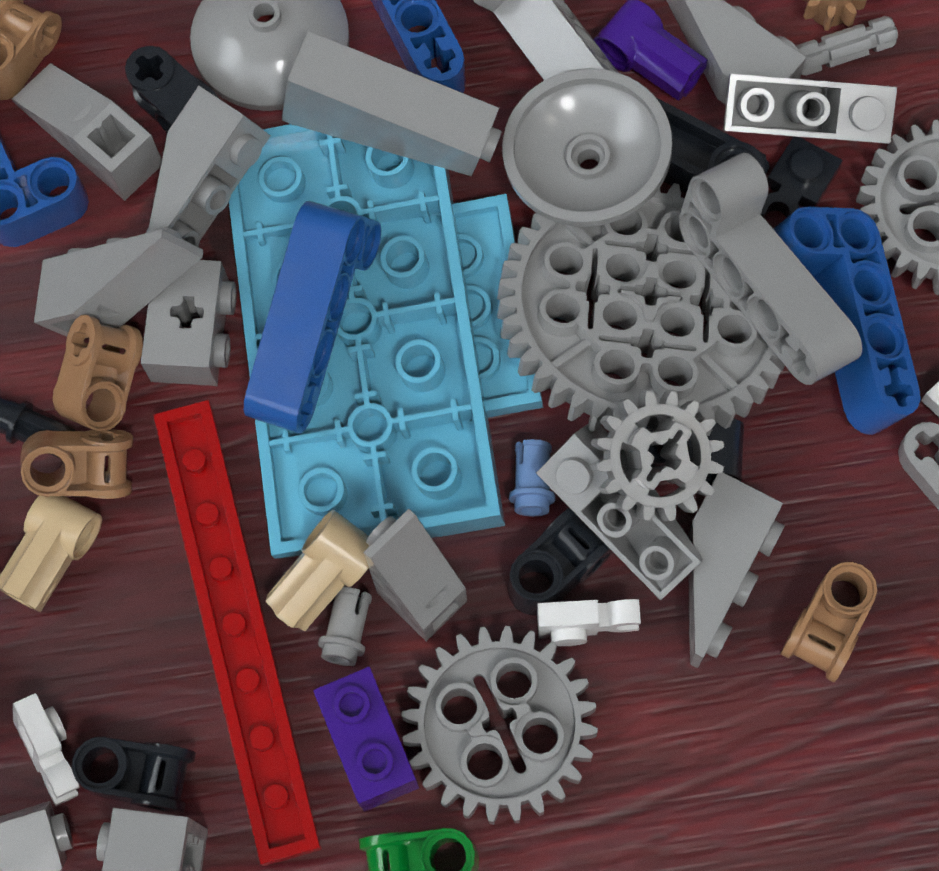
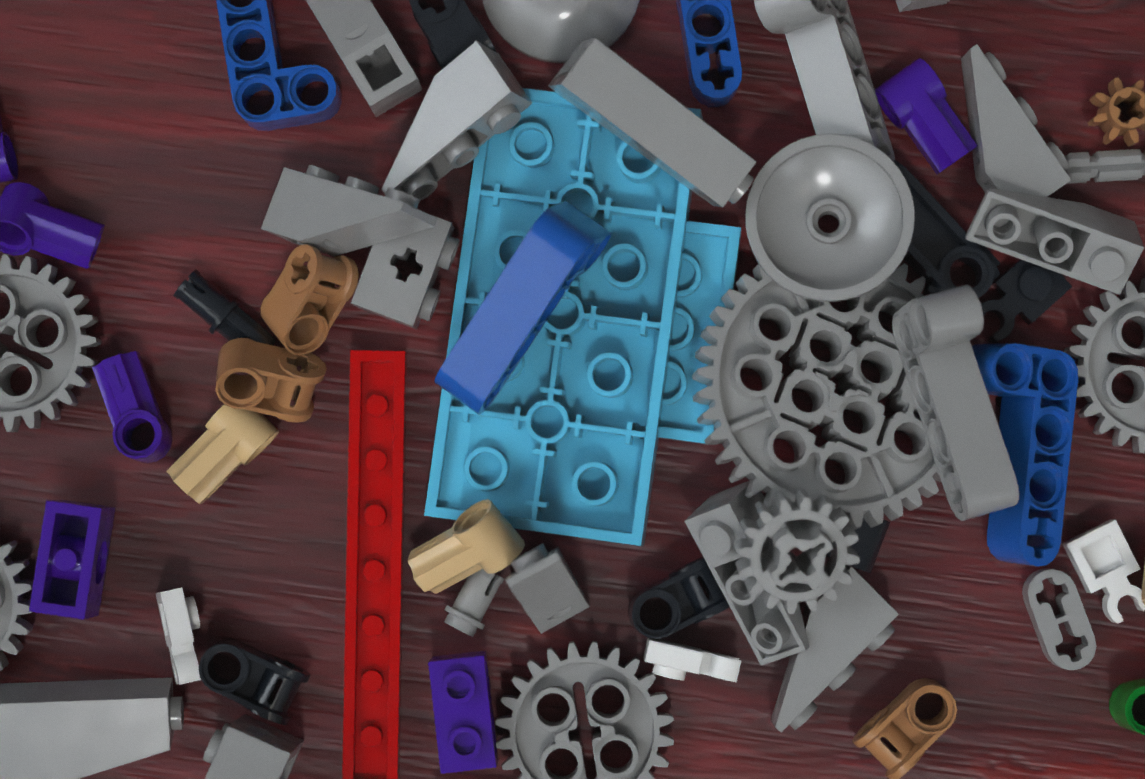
camera: 15 degrees right, 15 degrees up
medium blue pin [509,439,555,516] -> none

